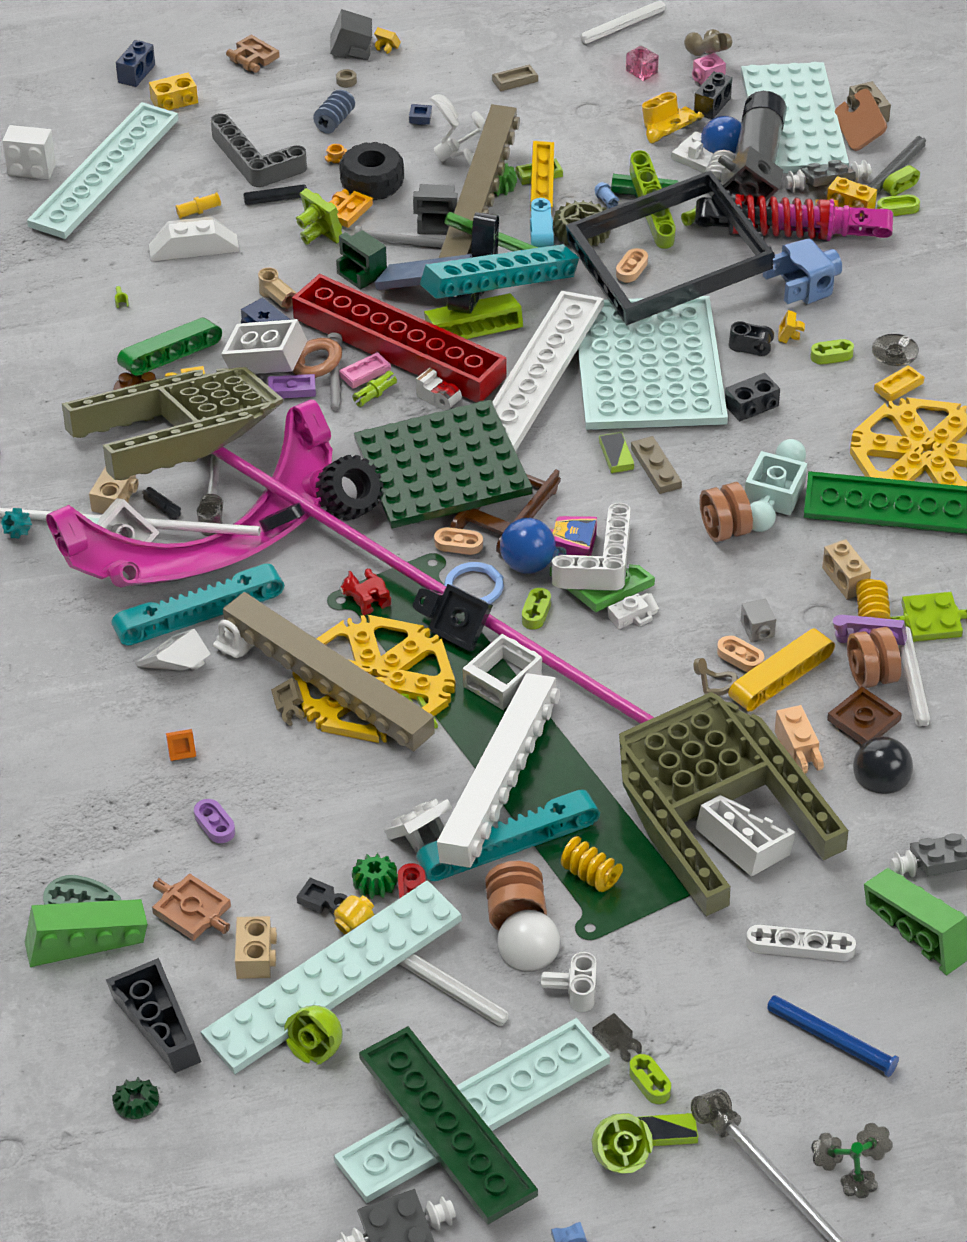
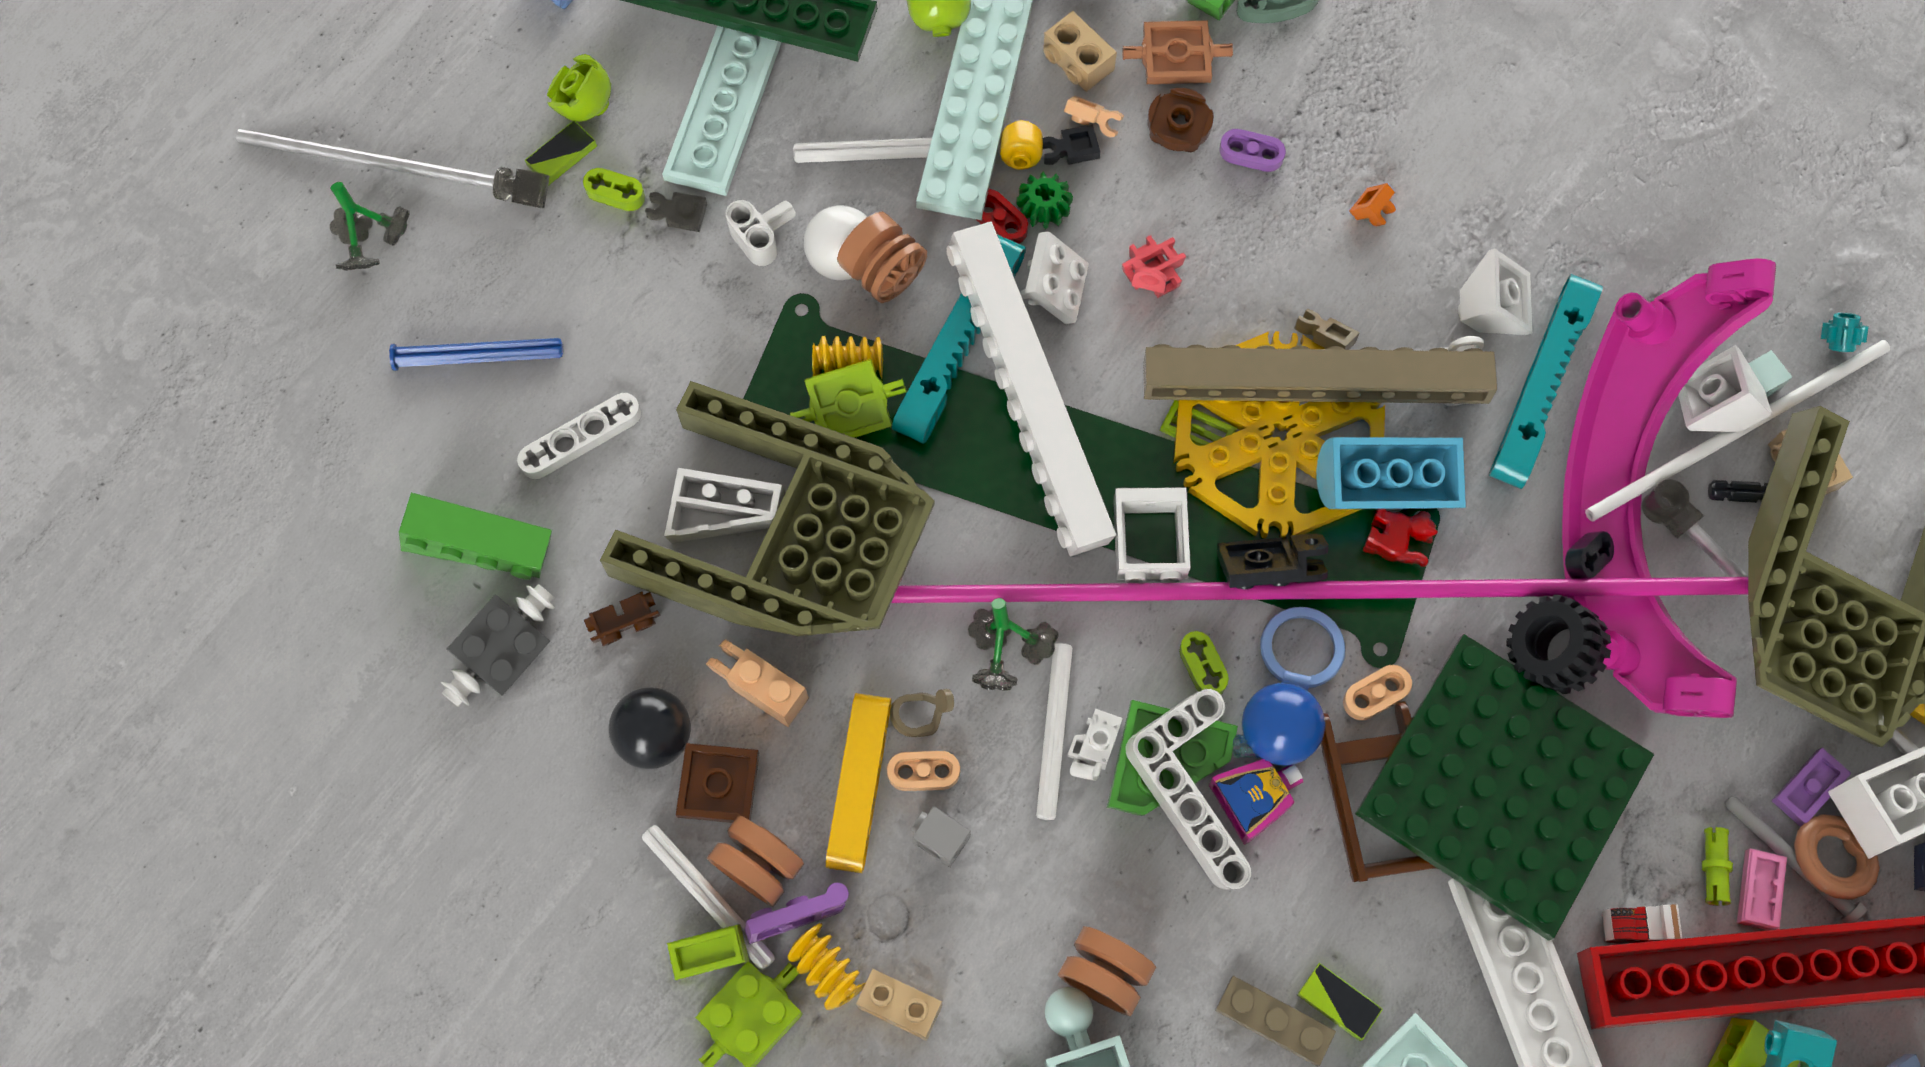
camera: 140 degrees right, 25 degrees up
none -> reddish brown hinge [584,591,661,646]
none -> lime tile [667,924,749,980]
none -> lime plate [790,359,907,438]
none -> clear smoke plant [968,598,1059,691]
none -> white axle [1036,643,1073,820]
none -> light nougat plate [1064,96,1124,137]
none -> coral piece [1122,235,1186,298]
none -> reddish brown plate [1147,88,1214,153]
none -> medium azure brick [1316,437,1466,509]

